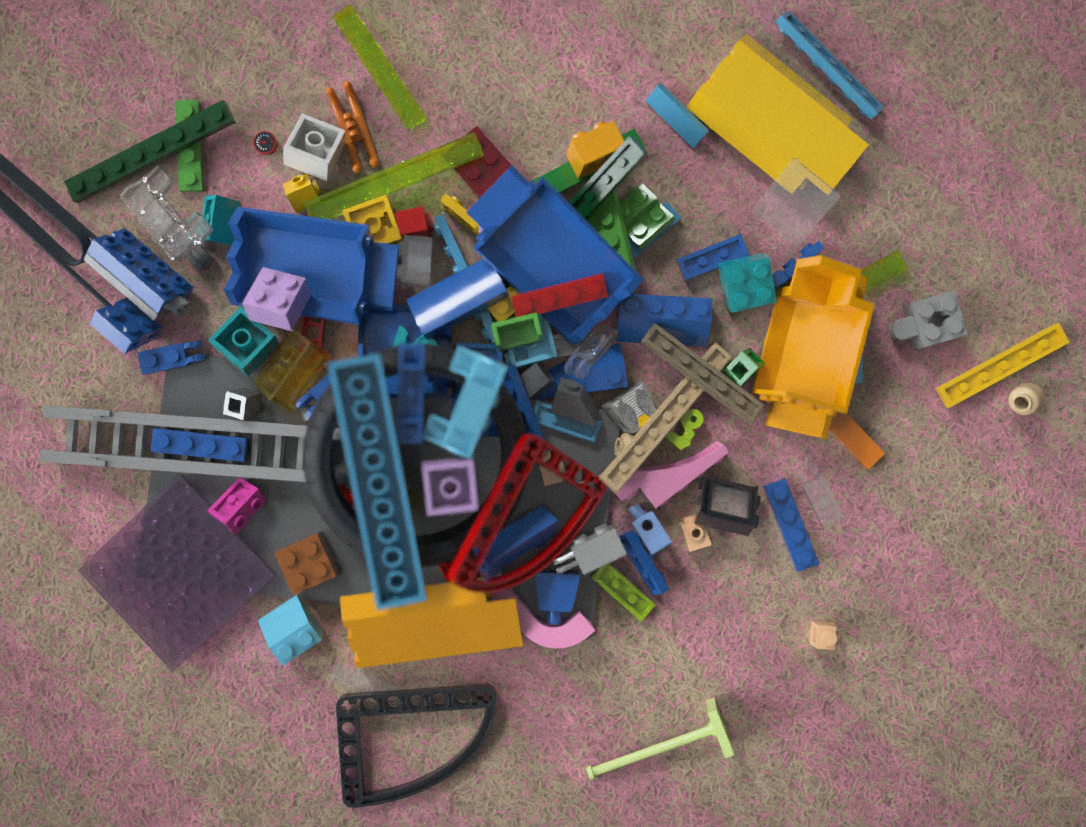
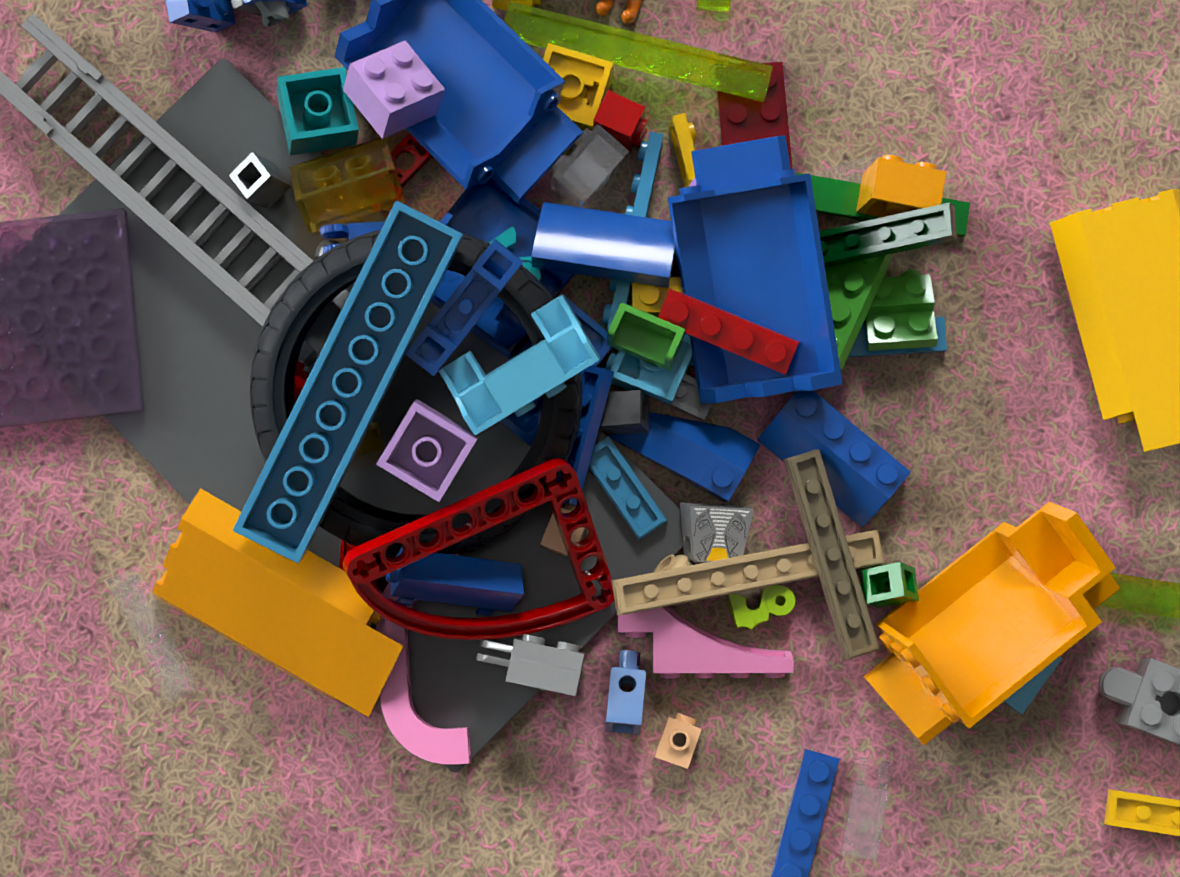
camera: 45 degrees right, 5 degrees down
blue hinge [137,341,206,375] -> none
blue plate [151,428,249,462] -> none
dark pink bracket [207,477,266,534] -> none
medium azure slope [258,594,324,666] -> none
dark orange brick [274,531,341,595] -> none
black beam [336,684,496,808] -> none
blue torso [535,570,580,625] -> none
dark grey slope [550,378,599,427] -> none
clear hinge [564,324,620,379] -> none
lime tile [590,563,656,622] -> none
blue plate [618,529,669,595] -> none
dark azure tile [645,83,709,148] -> none
blue plate [676,234,749,281] -> none
black window [694,472,761,536] -> none
teal brick [717,253,777,313] -> none
clear piece [750,158,841,248] -> none
blue hinge [772,241,824,290] -> none
orange tile [829,413,885,469] -> none

